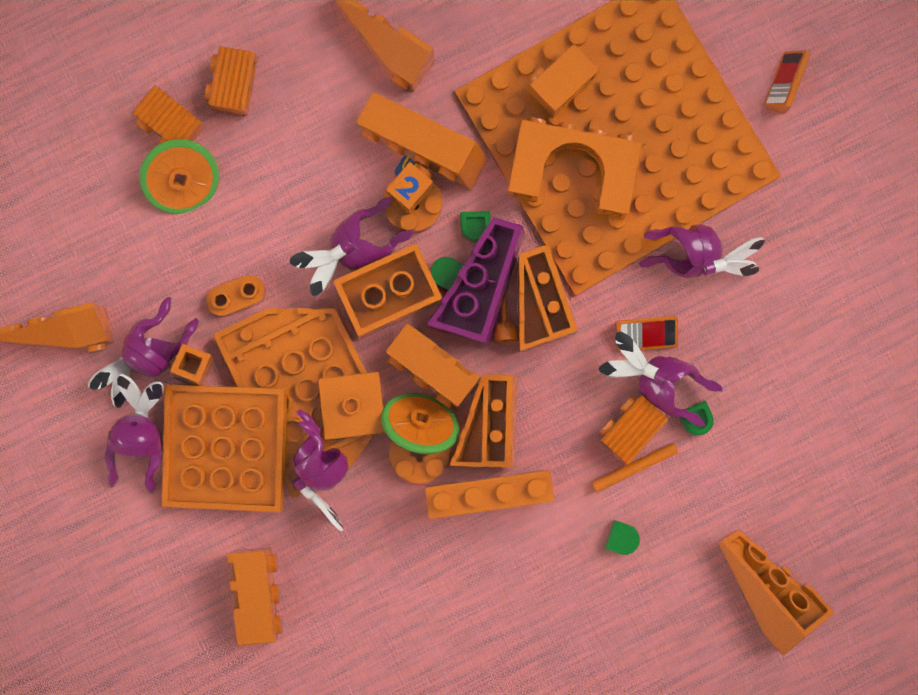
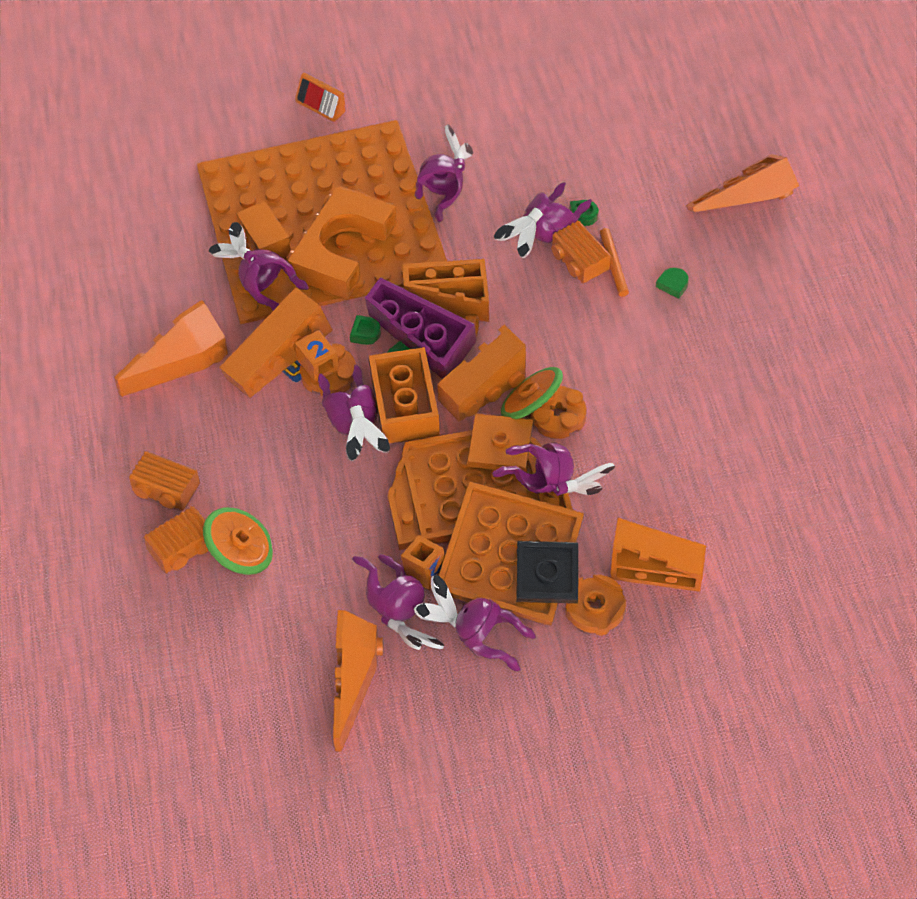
camera: 70 degrees left, 30 degrees down
orange plate [206,275,266,317] -> none
orange arch [425,470,555,519] -> none
orange wedge [449,374,518,468] -> none
slope [615,316,678,352] -> none
none -> magenta hair [209,222,308,311]
none -> black tile [516,541,578,604]
none -> orange plate [565,574,626,636]

